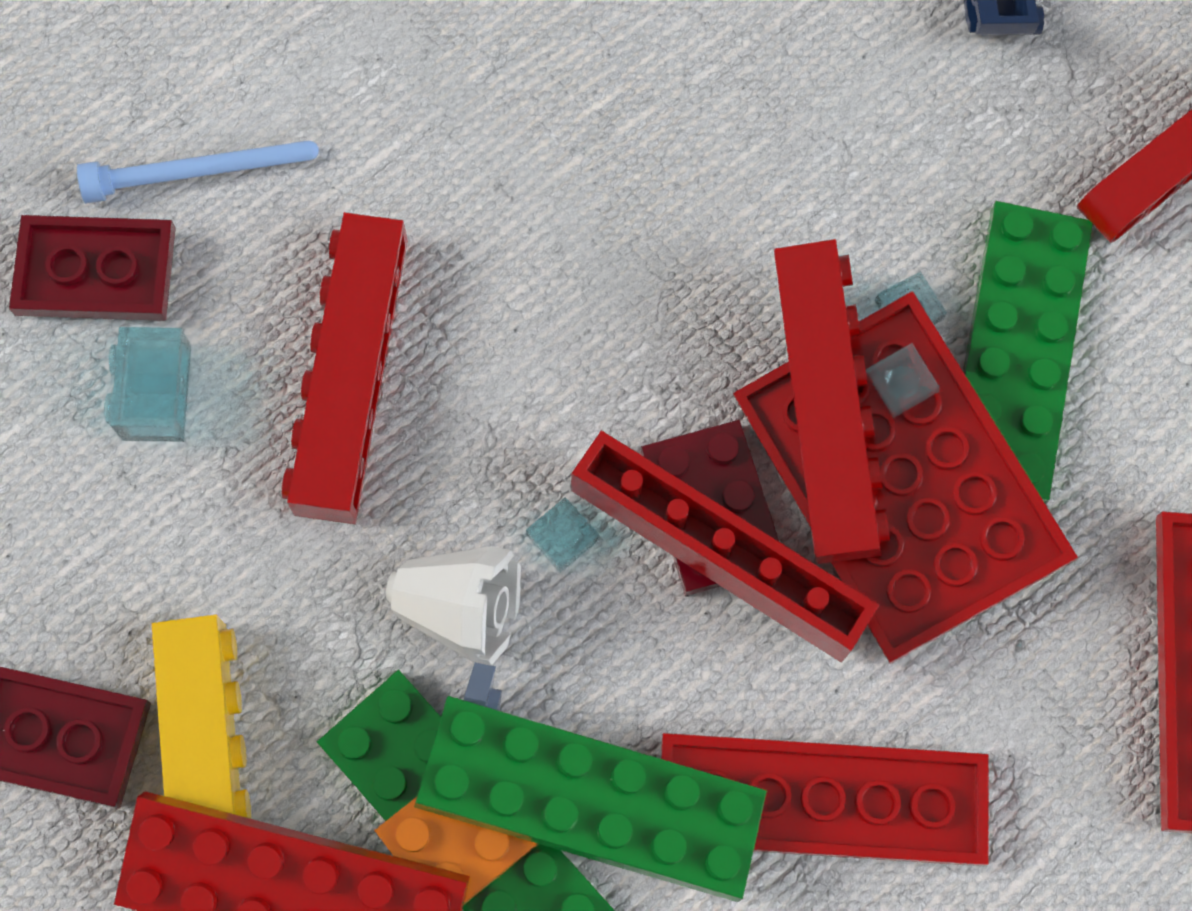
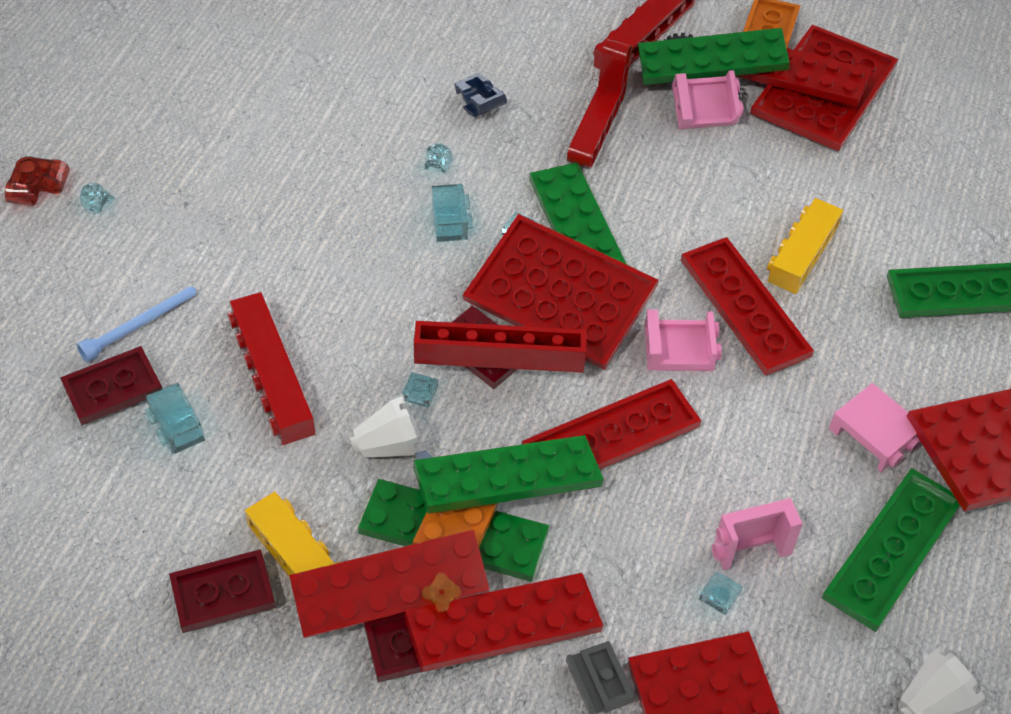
camera: 30 degrees left, 20 degrees down
red brick [774,239,890,564] -> none
clear light blue plate [866,343,939,418] -> none
none -> clear light blue arm [424,143,453,174]
none -> clear light blue brick [432,184,473,242]
none -> bright pink panel [644,309,721,371]

